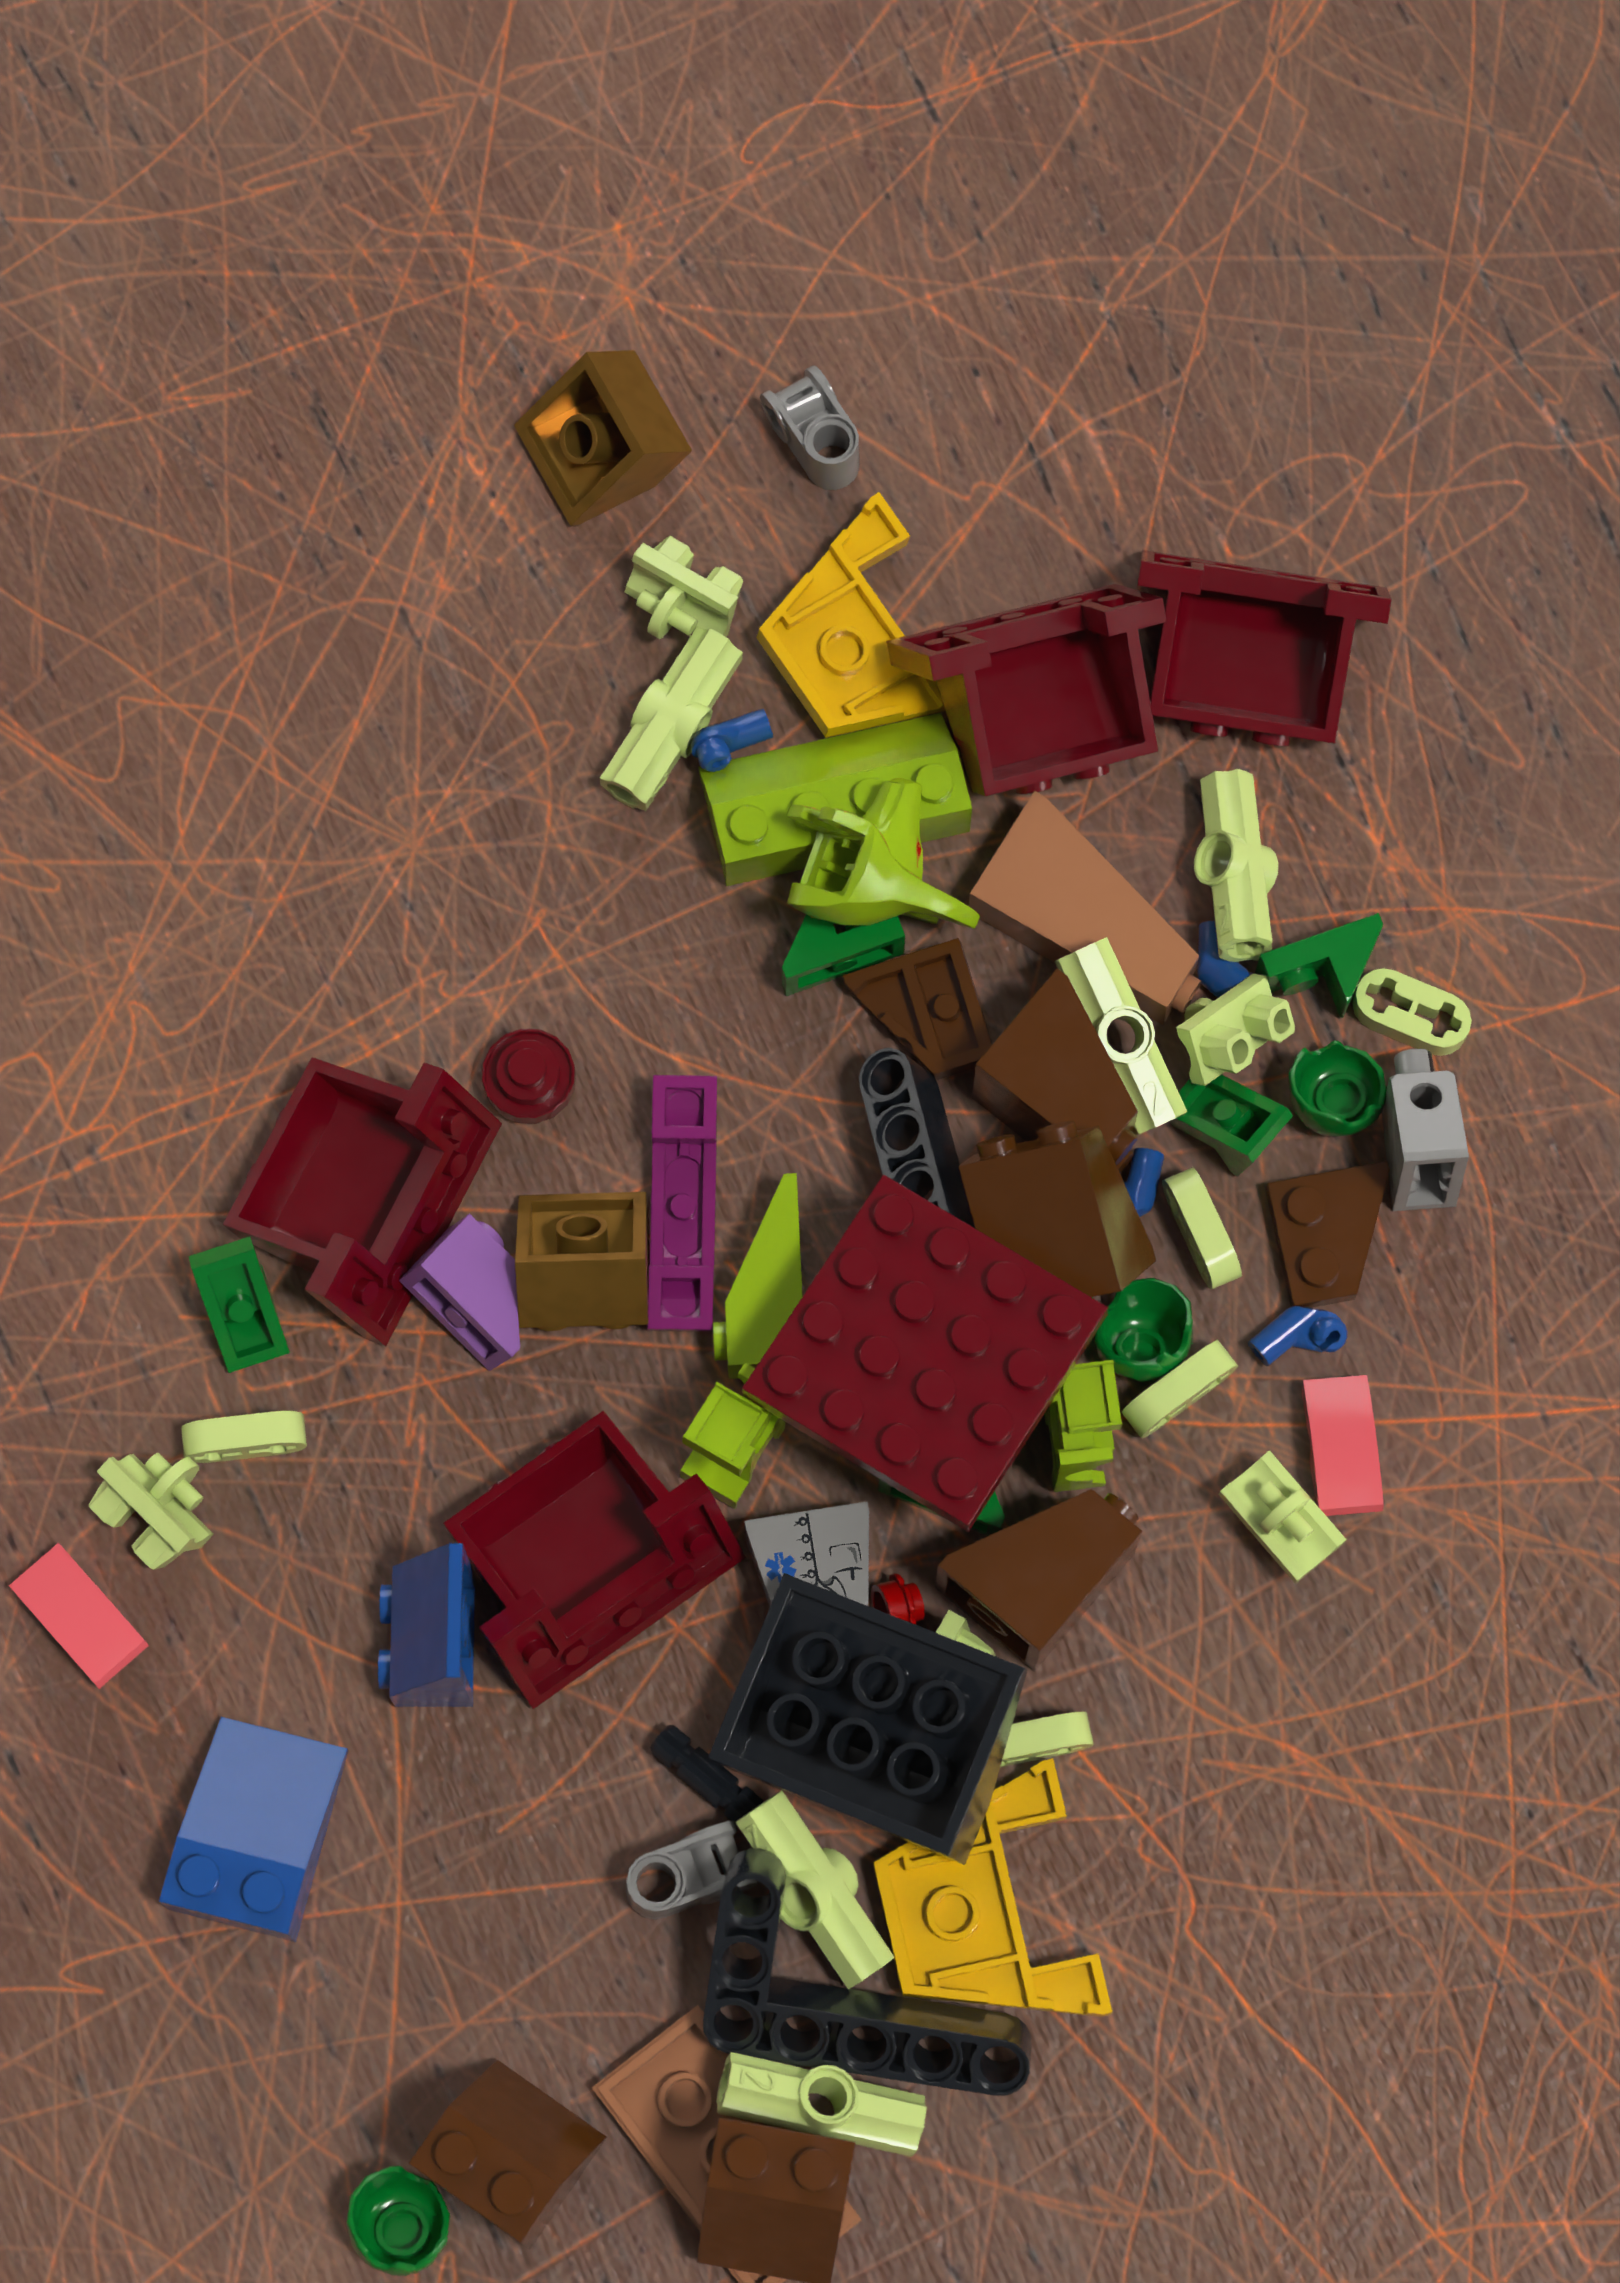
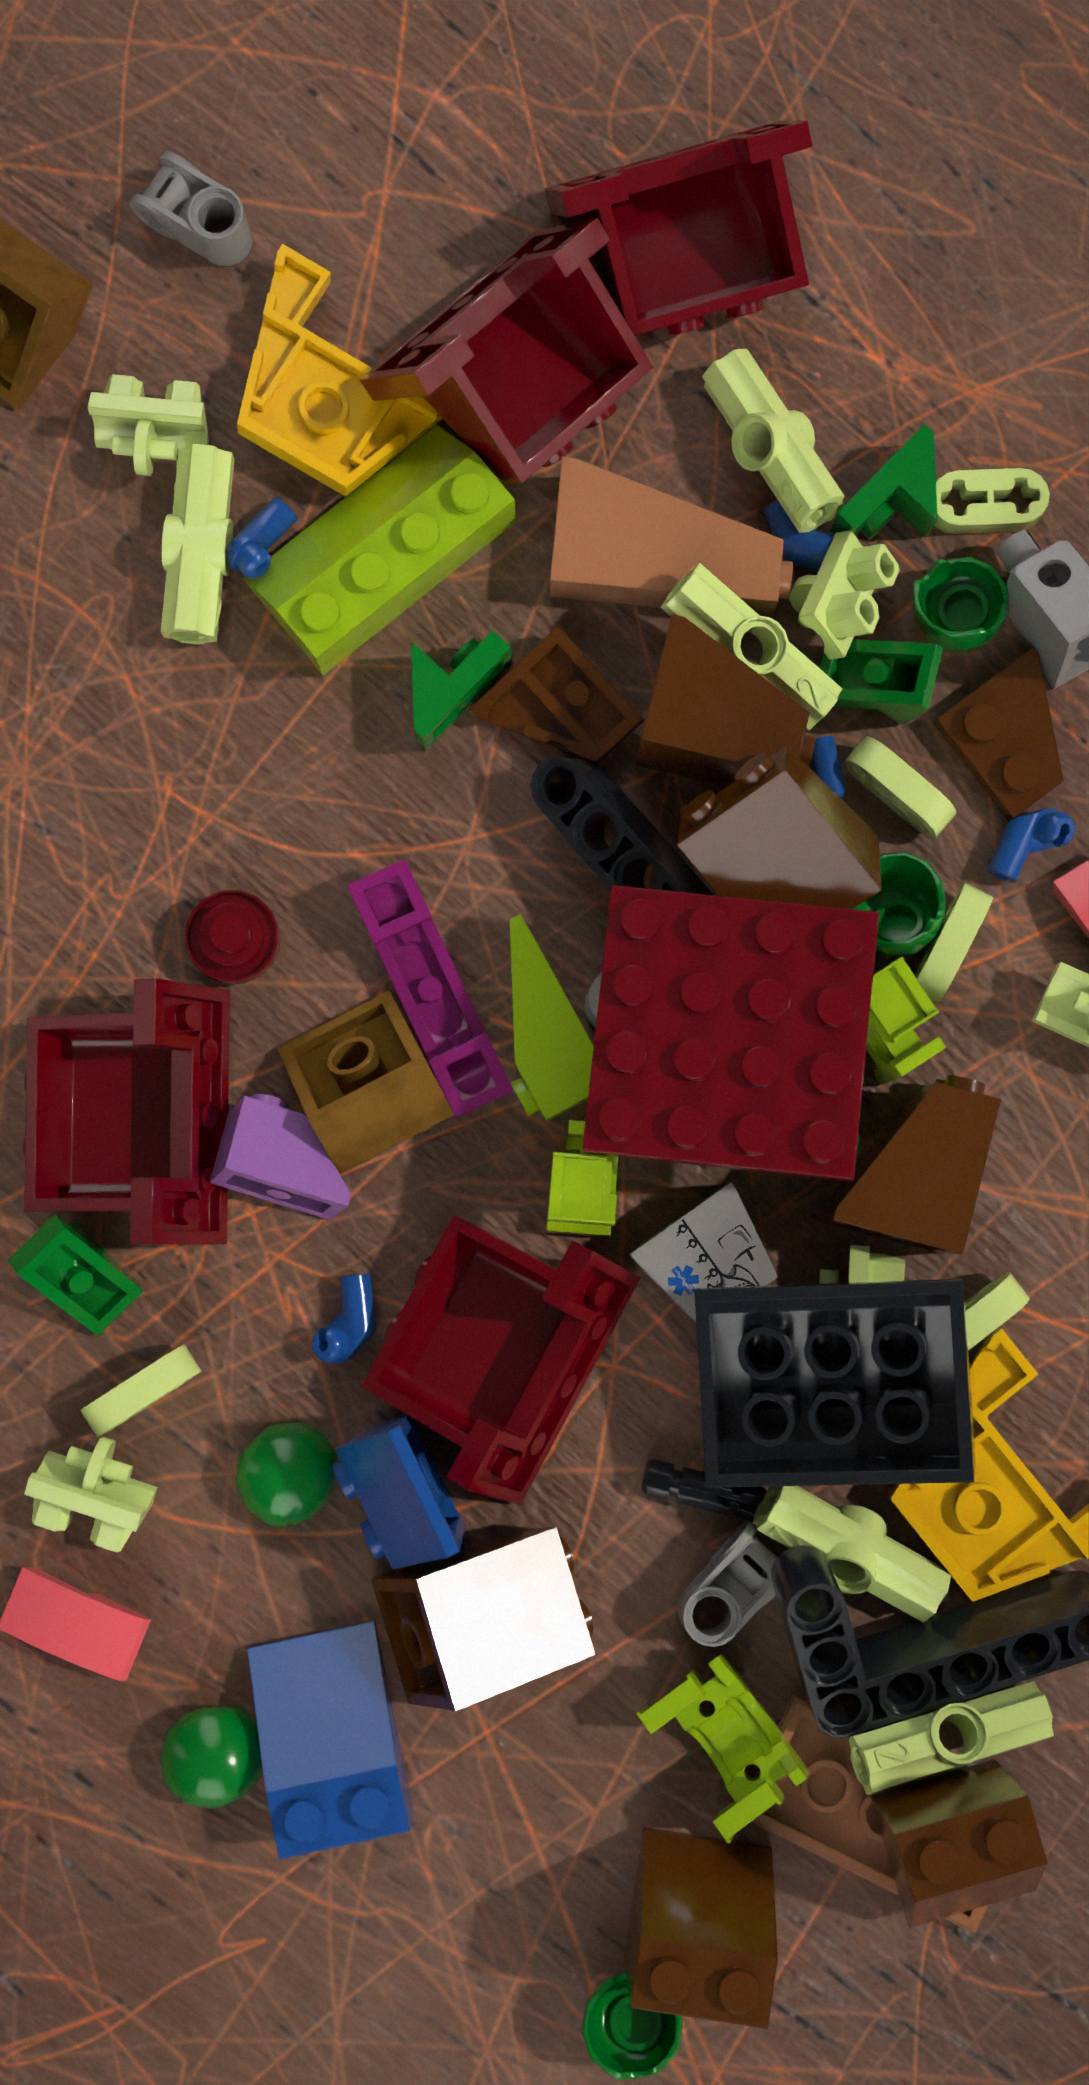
camera: 30 degrees left, 10 degrees up
lime piece [787,778,980,929] -> none
red plate [871,1573,925,1625] -> none
none -> green hair [159,1706,263,1808]
none -> green hair [236,1422,338,1527]
none -> blue arm [312,1273,376,1364]
none -> slope [371,1527,595,1711]
none -> lime piece [636,1651,810,1843]

